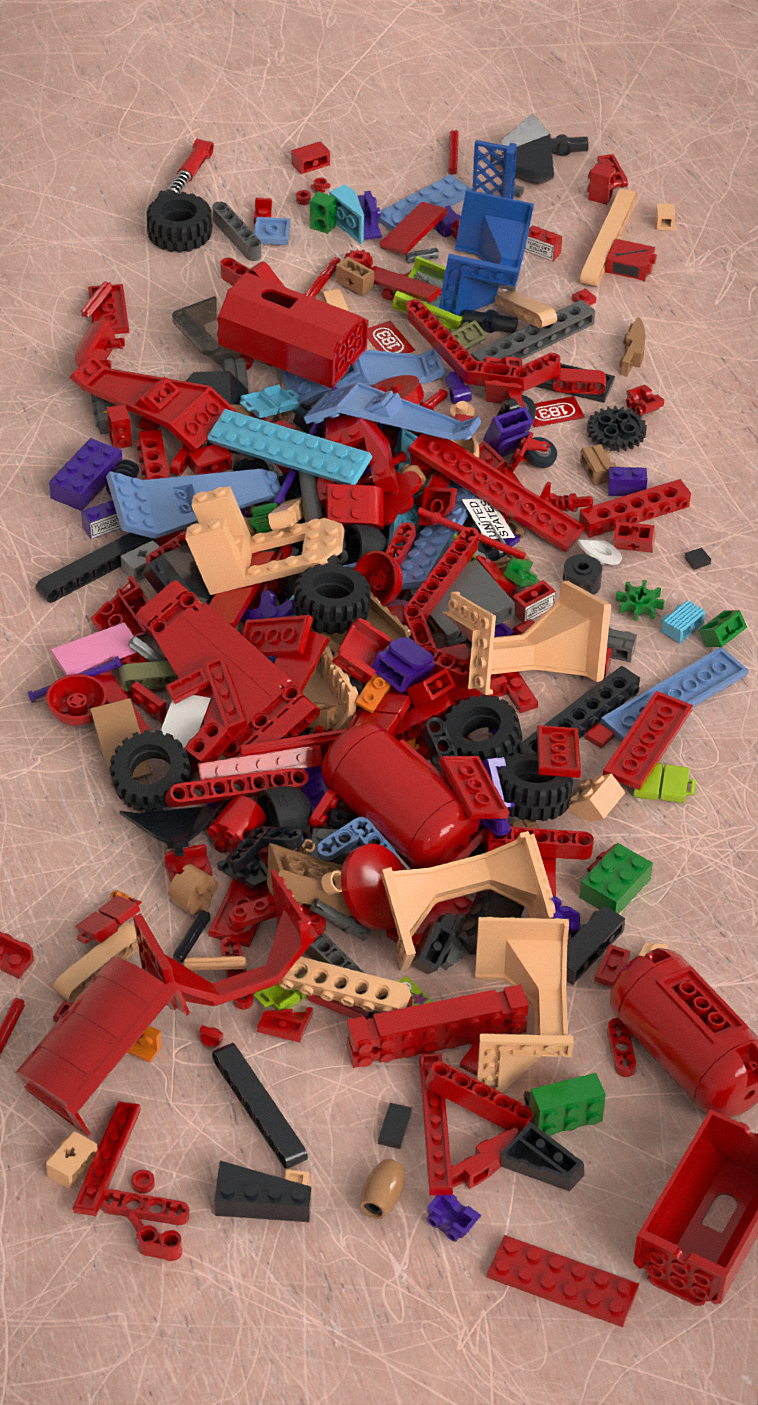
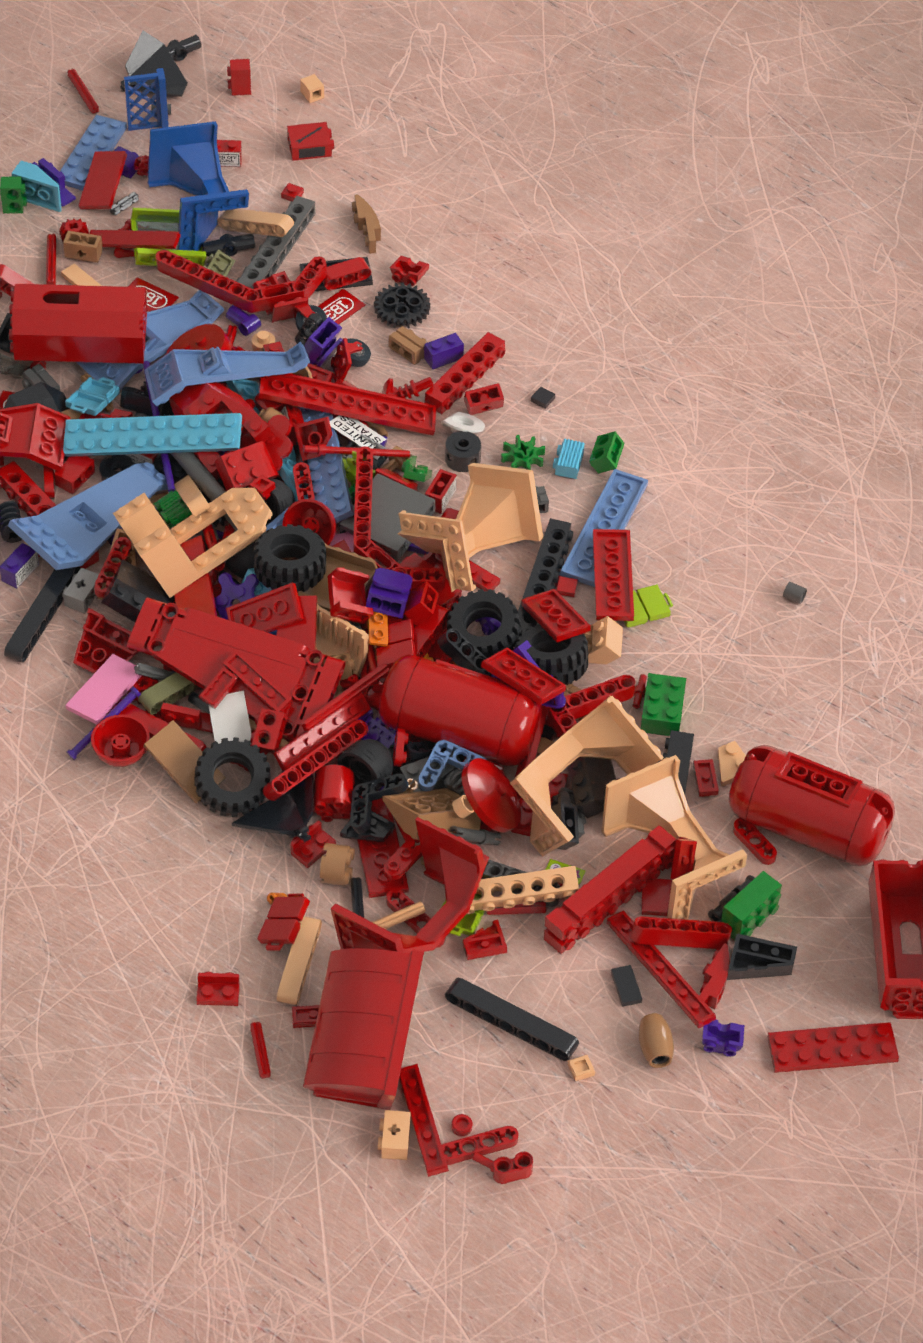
camera: 30 degrees left, 5 degrees up
red plate [199,1025,223,1048] -> none
black wedge [214,1160,312,1222] -> none
light nougat beam [580,188,637,287] -> none
red plate [597,154,628,189] -> none
none -> red tile [249,475,276,500]
none -> red panel [670,837,697,880]

